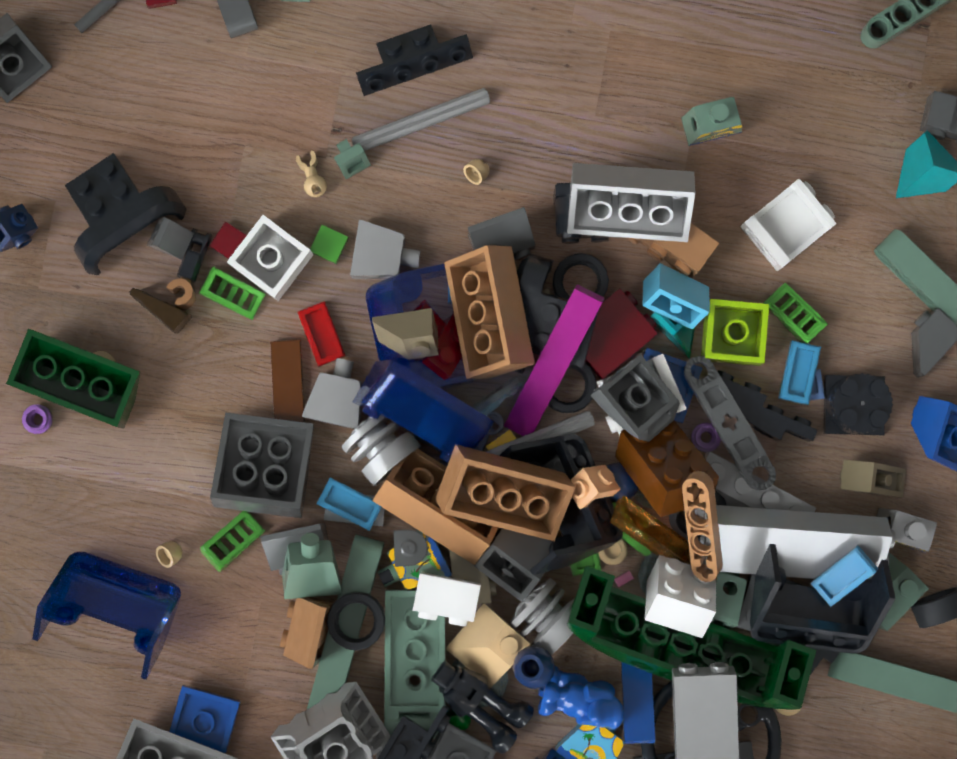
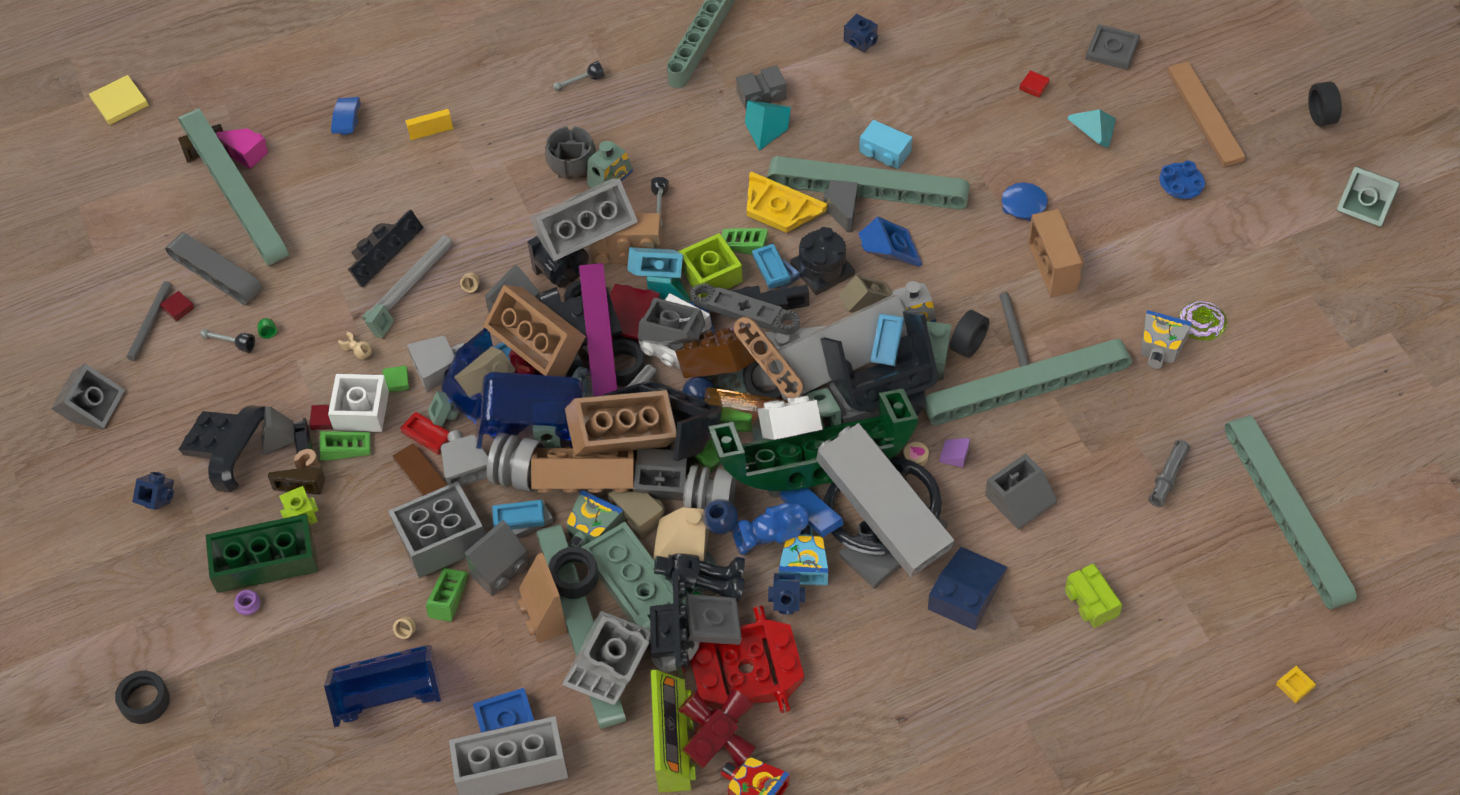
camera: 30 degrees left, 30 degrees down
sand green torso [282,533,342,599] -> none
dark grey piece [393,530,427,567] -> none
white brick [413,572,481,626] -> none
light nougat bracket [571,465,620,509] -> none
white panel [740,179,836,271] -> none
none -> black hinge [200,329,255,353]
none -> green hinge [257,318,277,339]
none -> lime brick [279,486,319,526]
none -> sand green tile [428,391,459,426]
none -> dark grey piece [545,126,596,178]
none -> black hinge [651,177,669,227]
none -> yellow wing [747,171,827,233]
none -> medium lavender slope [939,438,970,468]

